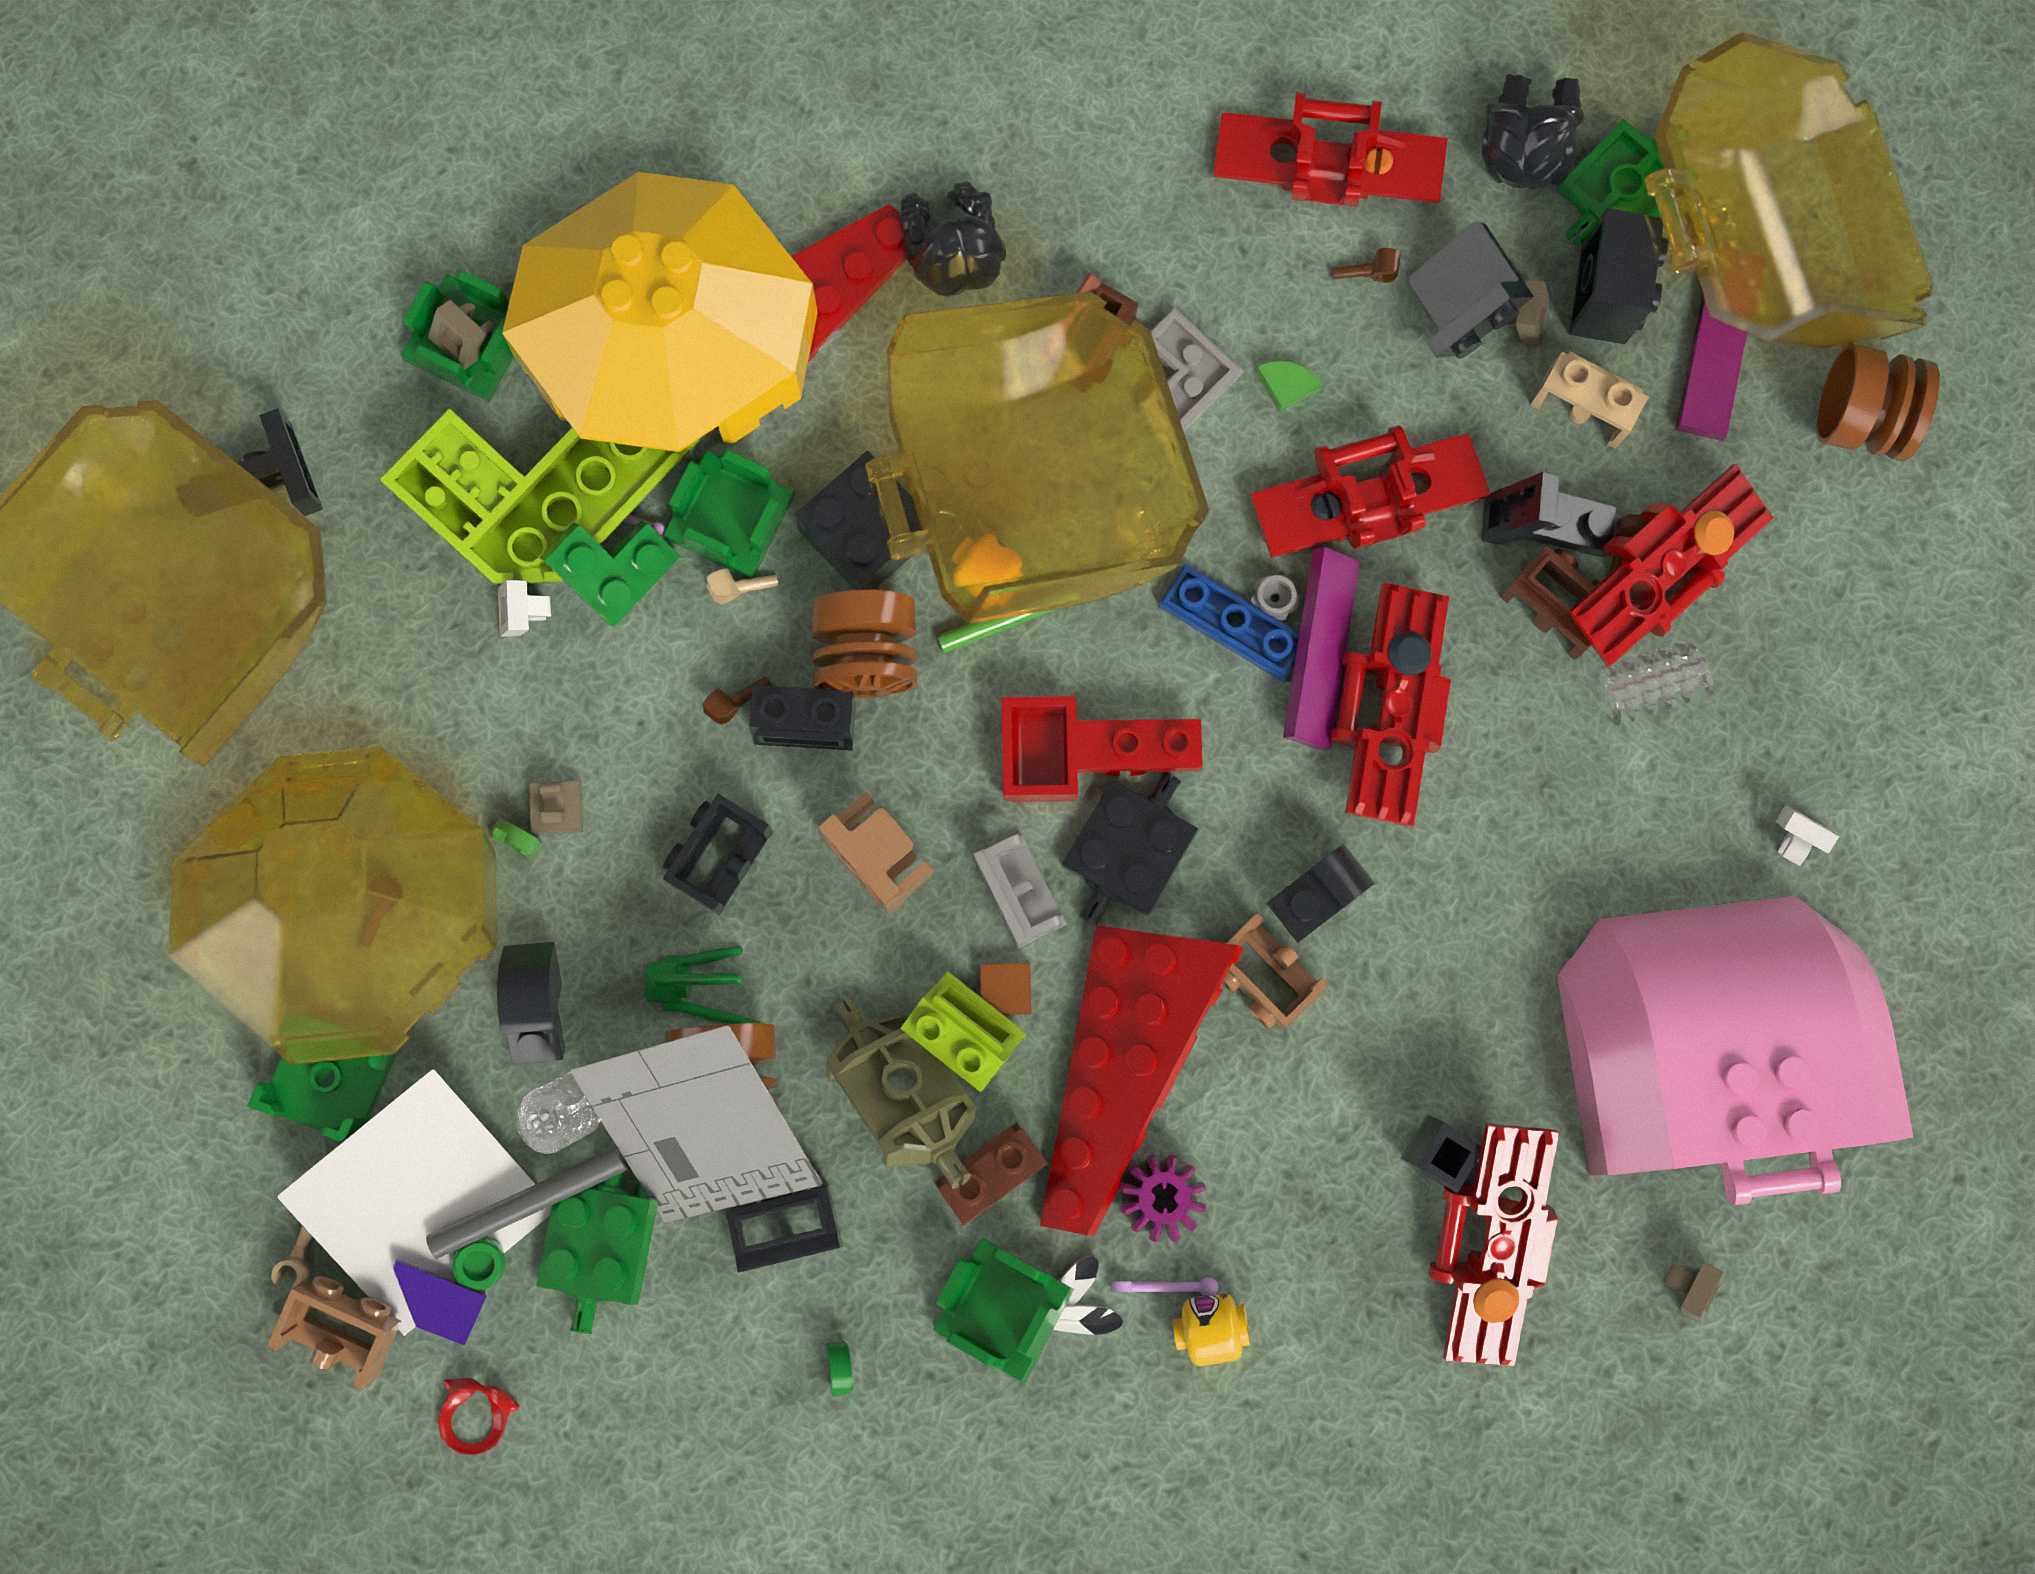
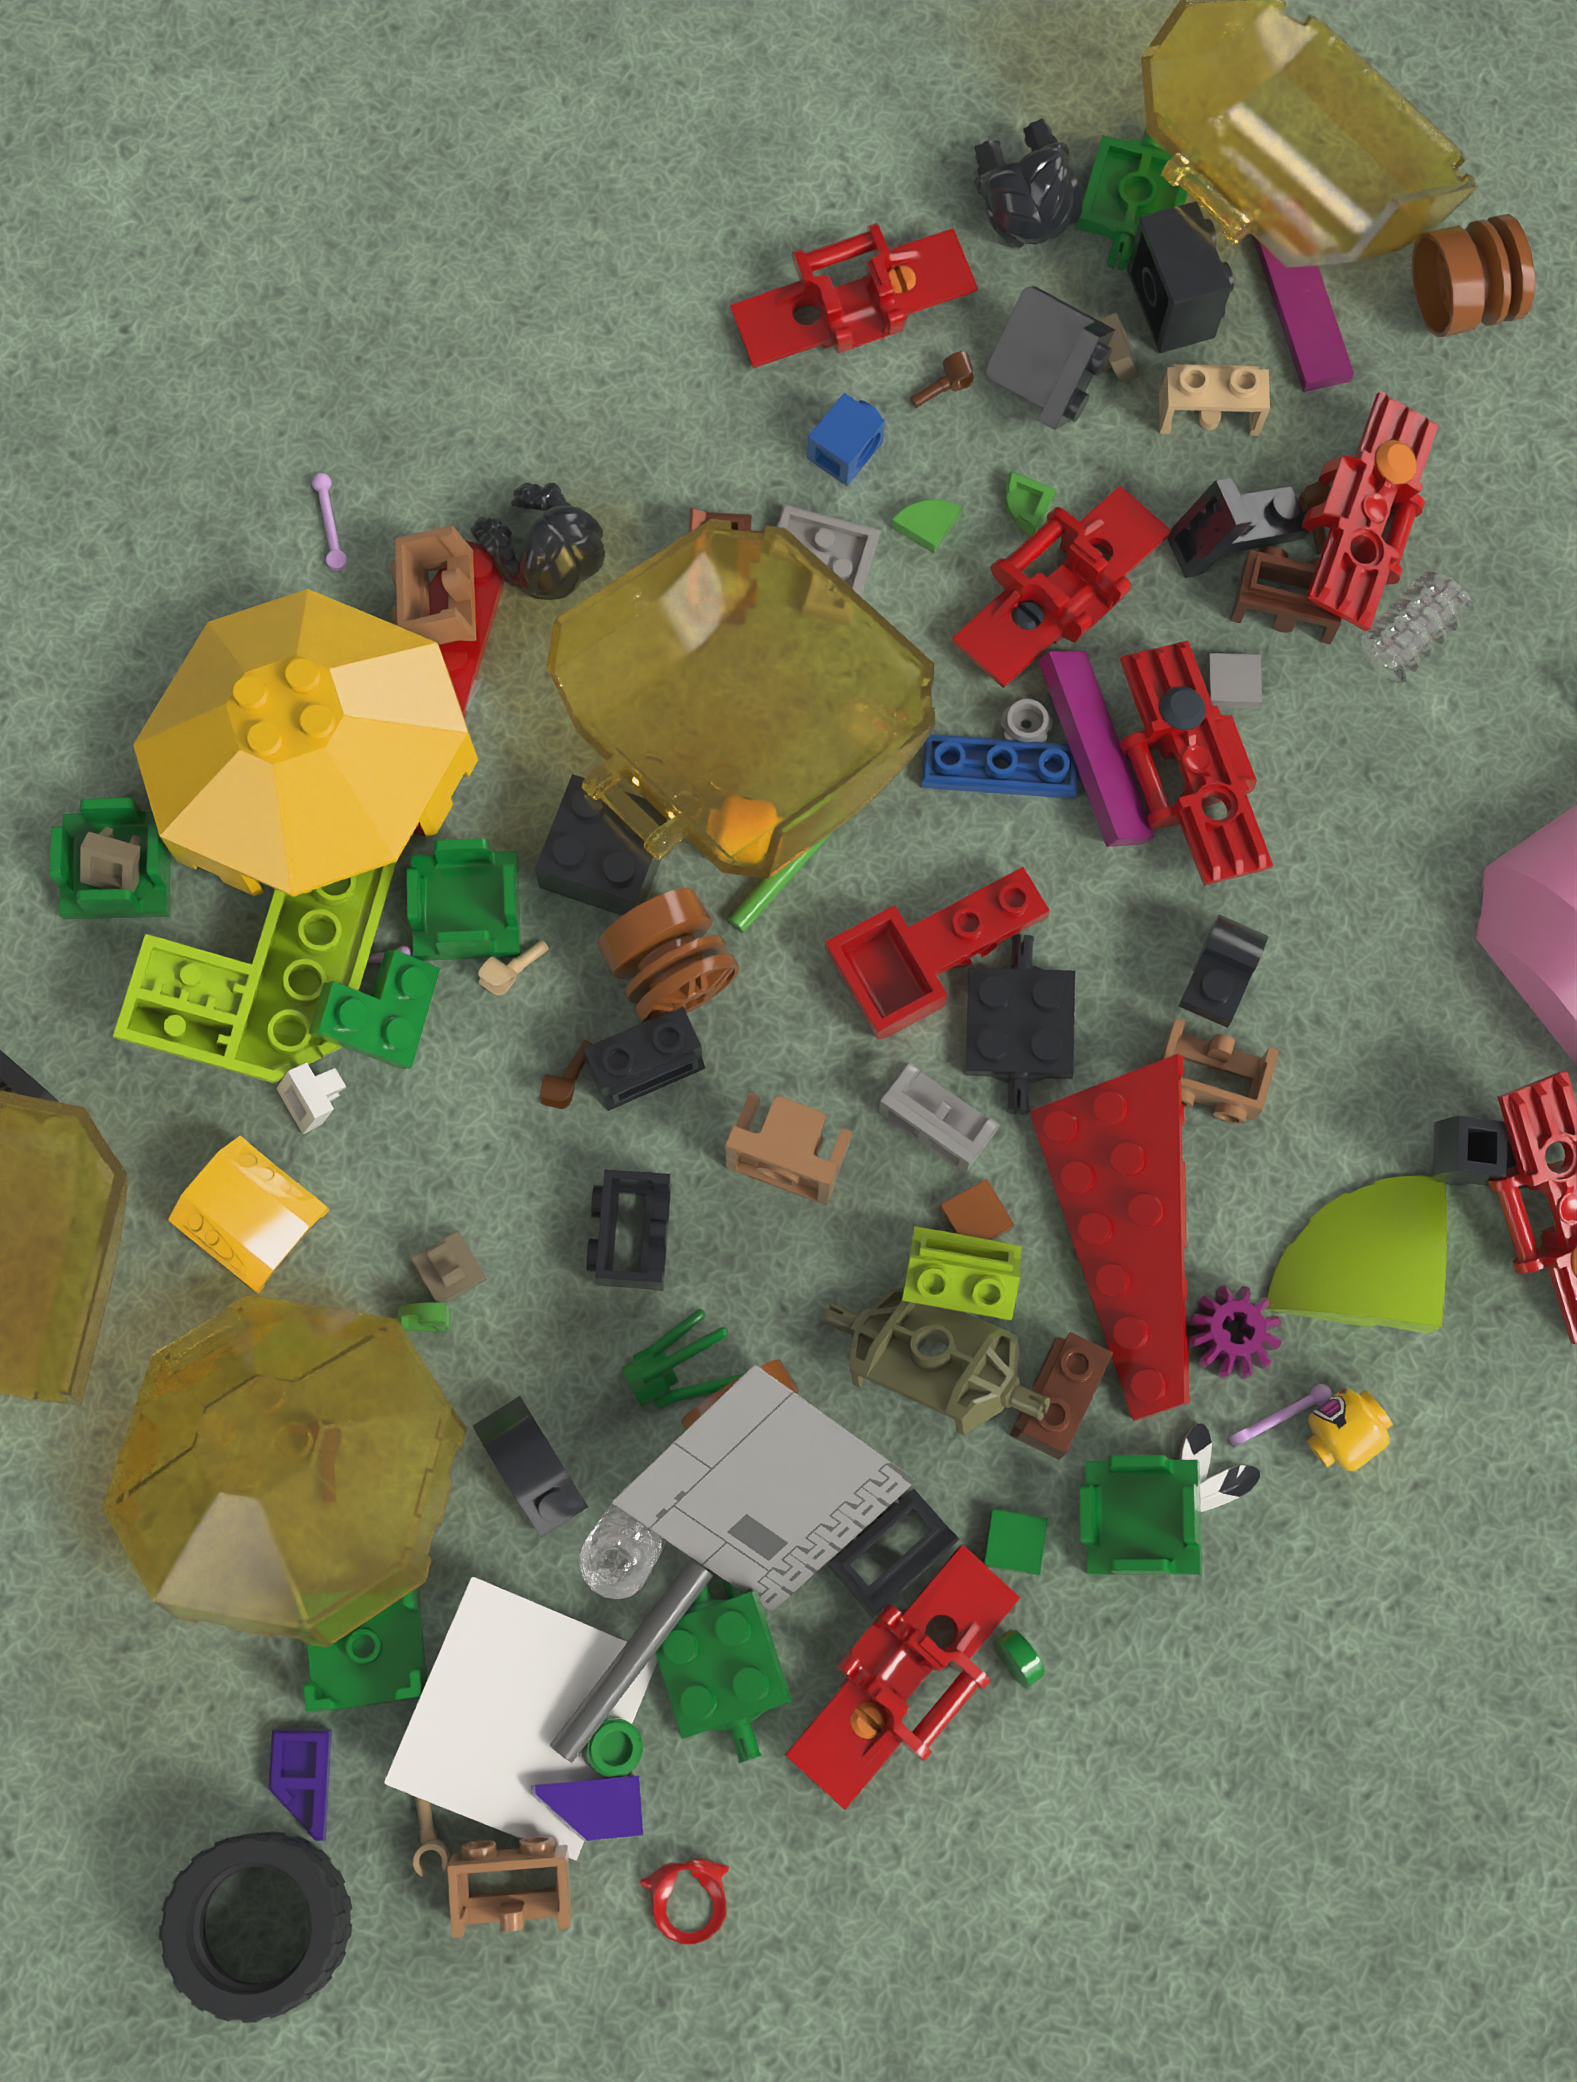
camera: 25 degrees left, 5 degrees down
none -> black tyre [159,1831,353,2023]
none -> yellow slope [168,1135,330,1294]
none -> dark purple tile [268,1730,332,1841]
none -> lavender hinge [311,472,347,571]
none -> medium nougat window [390,525,476,645]
none -> red piece [784,1545,1020,1810]
none -> blue brick [807,393,885,486]
none -> green tile [983,1509,1048,1576]
none -> bright green tile [1005,471,1056,535]
none -> light grey tile [1207,653,1262,709]
none -> lime brick [1264,1175,1447,1334]

